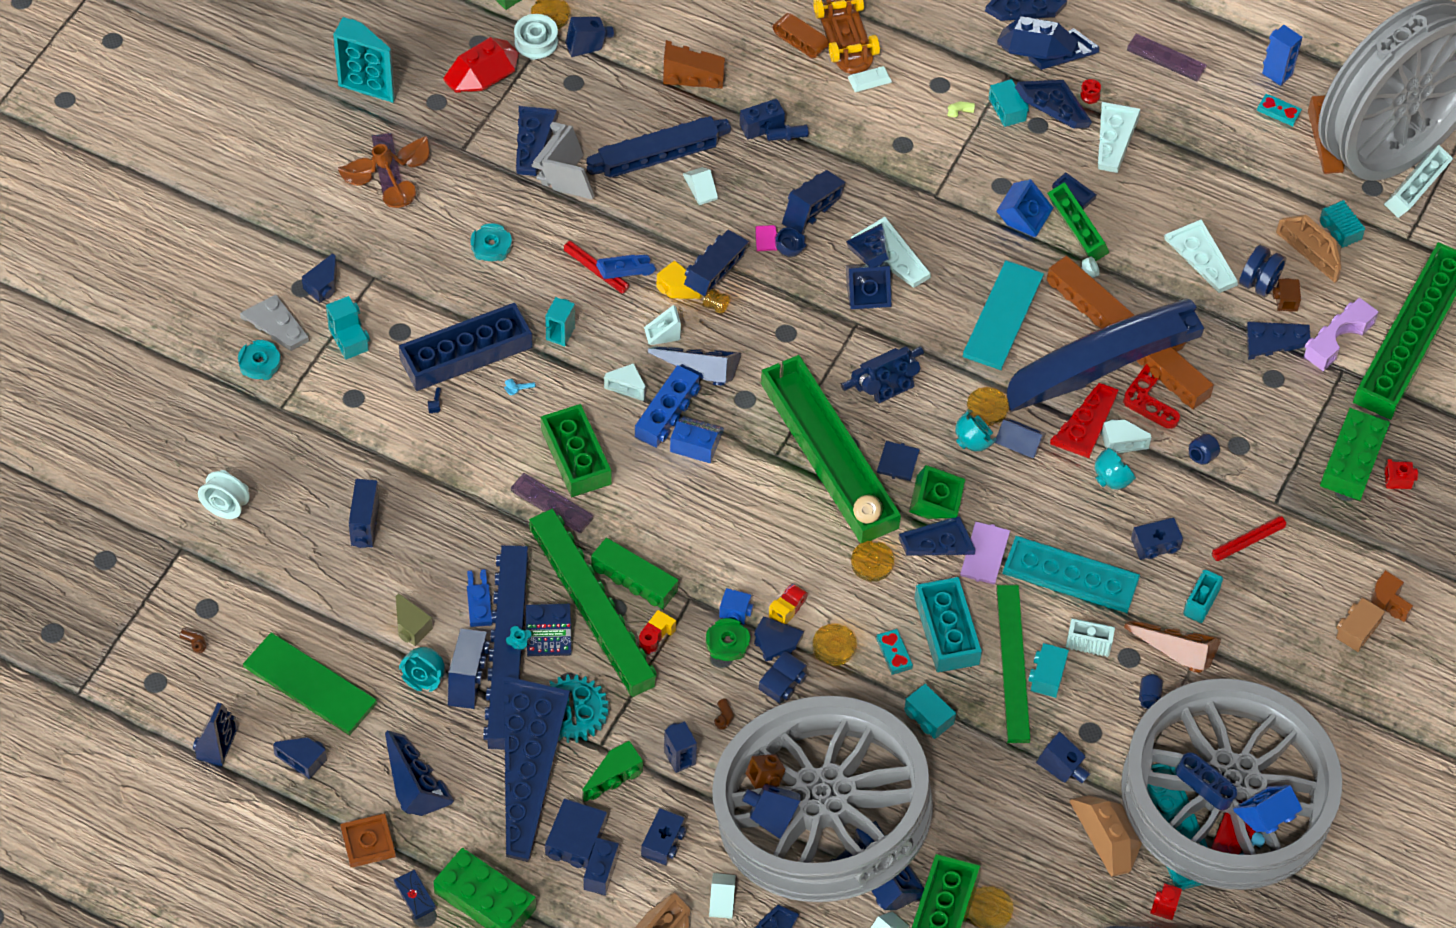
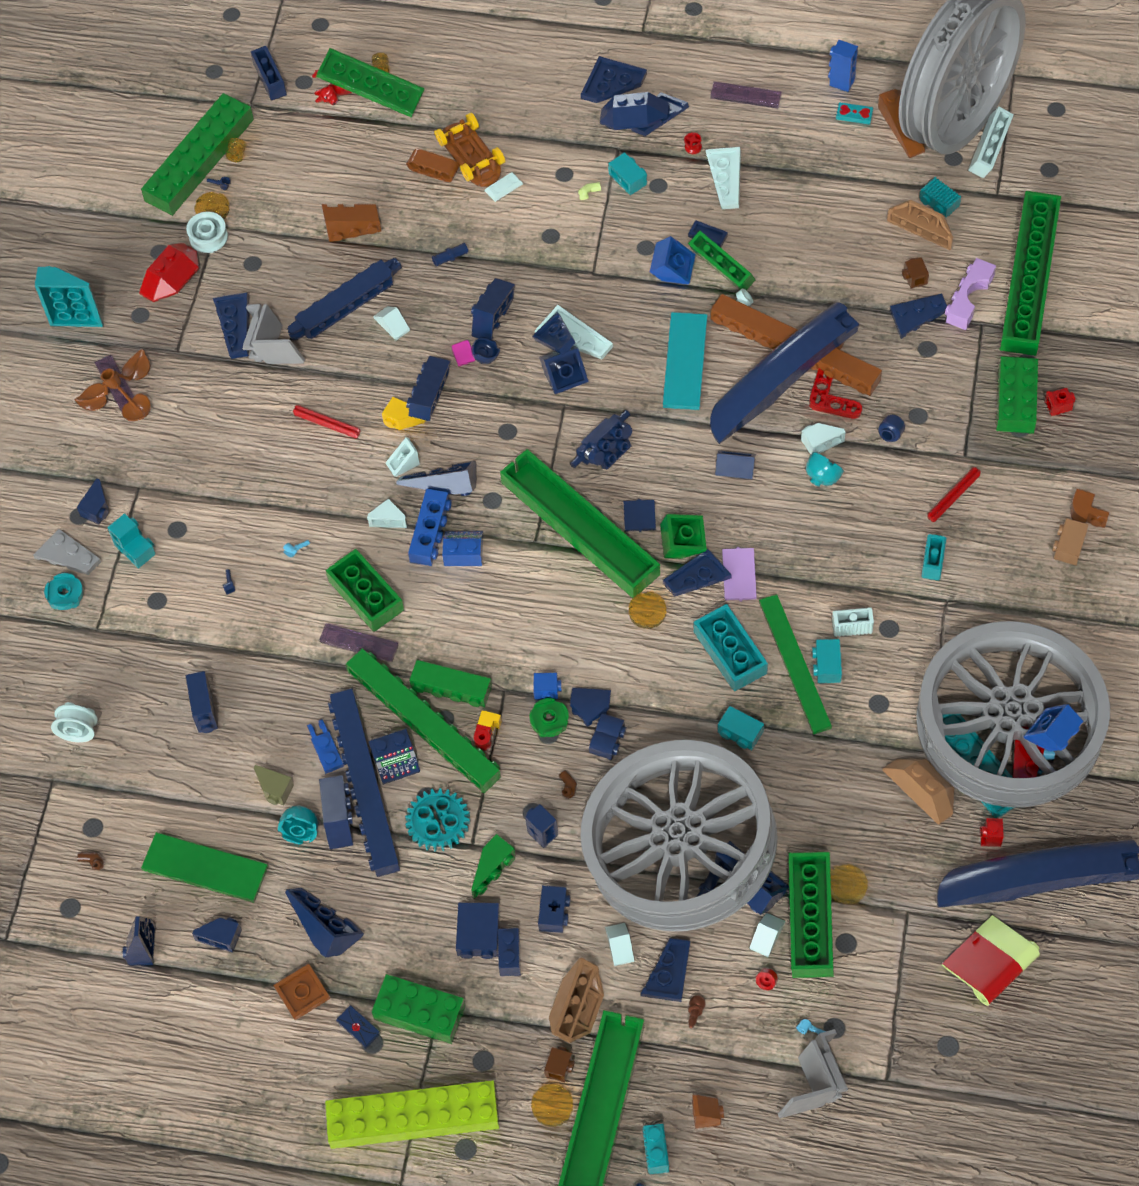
camera: 10 degrees left, 5 degrees up
dark blue brick [399,302,532,391] -> none
teal plate [470,223,512,261] -> none
dark blue wing [504,676,570,862] -> none
teal plate [506,626,532,649] -> none
teal piece [545,297,575,347] -> none
dark blue torso [565,17,614,57] -> none
blue hinge [596,254,656,279] -> none
clear yellow wheel [702,289,730,314] -> none
dark blue brick [739,98,785,140] -> none
dark blue torso [742,784,800,839] -> none
reddish brown brick [745,754,786,789] -> none
leg [769,583,808,625] -> none
clear yellow tile [812,624,856,666] -> none
tan head [853,495,883,524] -> none
teal tile [876,629,913,675] -> none
teal cylinder [955,409,997,452] -> none
clear yellow tile [966,387,1009,426] -> none
teal tile [1002,536,1140,614] -> none
dark blue plate [1015,80,1092,129] -> none
dark blue torso [1036,731,1091,784] -> none
red wing [1050,383,1119,459] -> none
wedge [1124,621,1221,673] -> none
dark blue brick [1131,517,1183,560] -> none
dark blue brick [1139,674,1163,709] -> none
light aqua wing [1164,220,1238,293] -> none
dark blue beam [1176,753,1237,810] -> none
dark blue wheel [1239,244,1287,297] -> none

